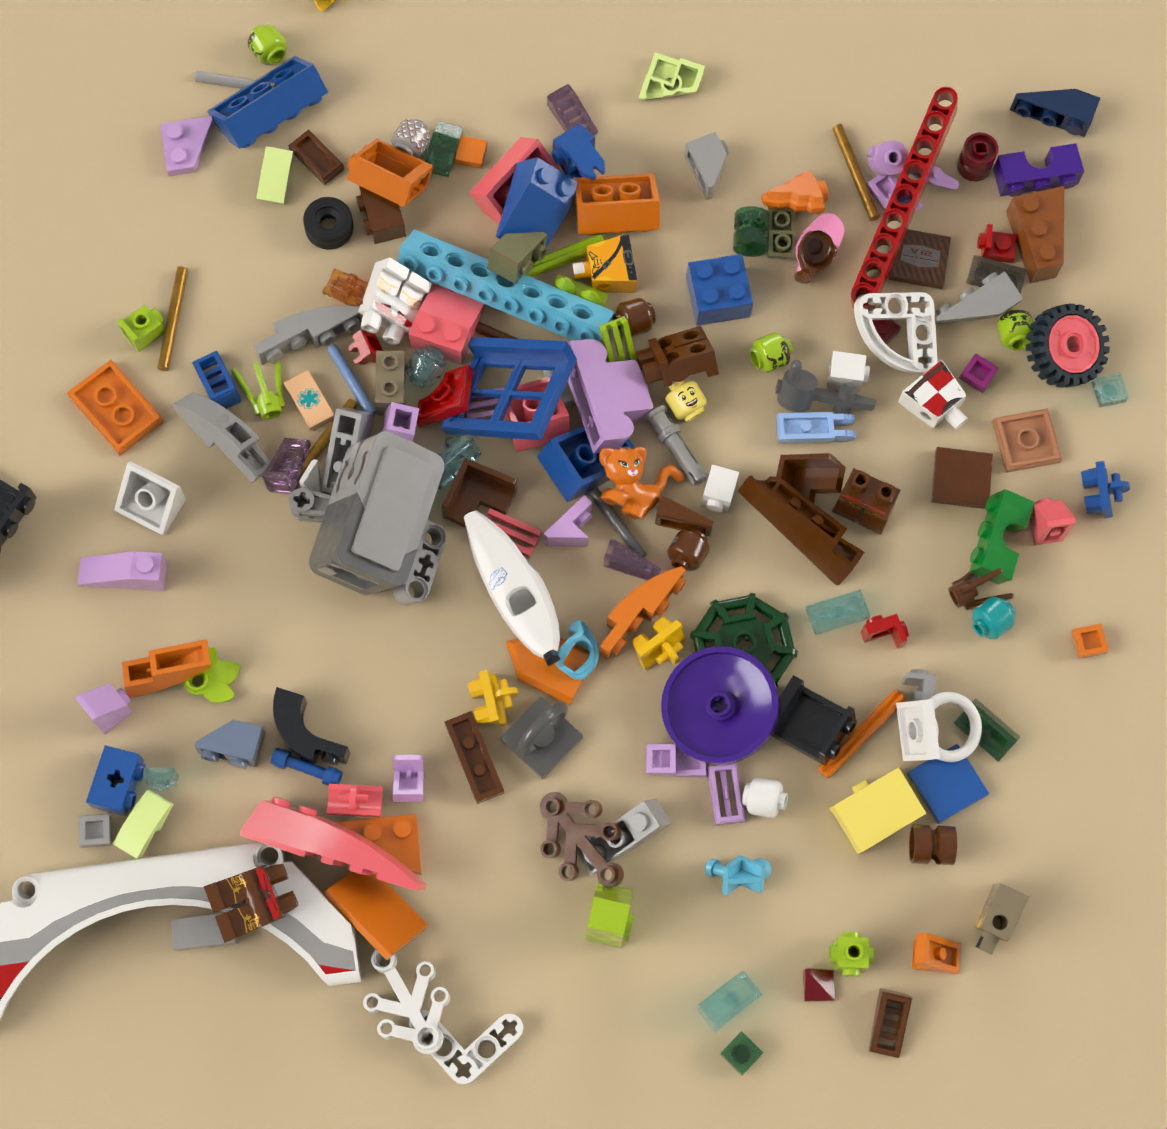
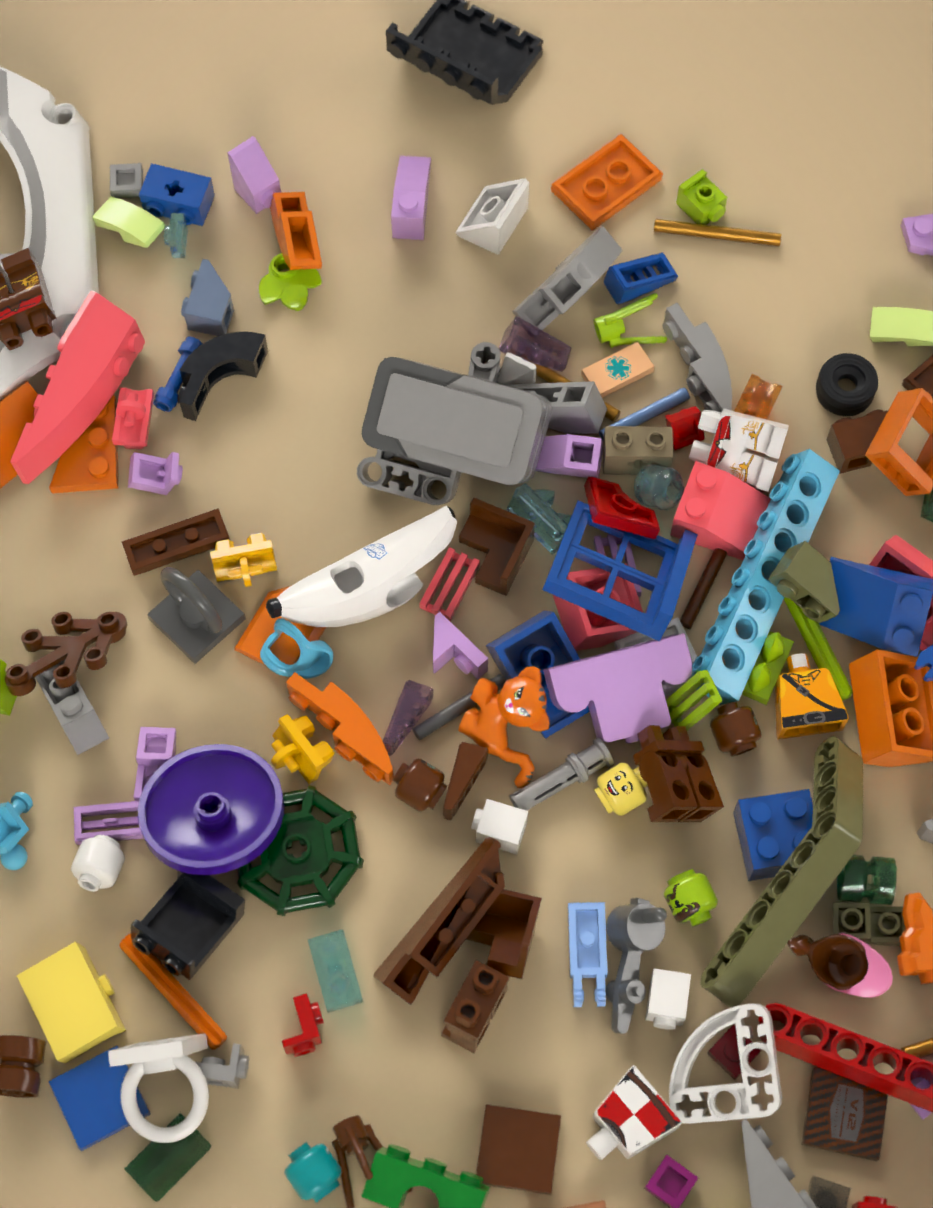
camera: 95 degrees right, 5 degrees down
none -> olive beam [701,736,863,1007]

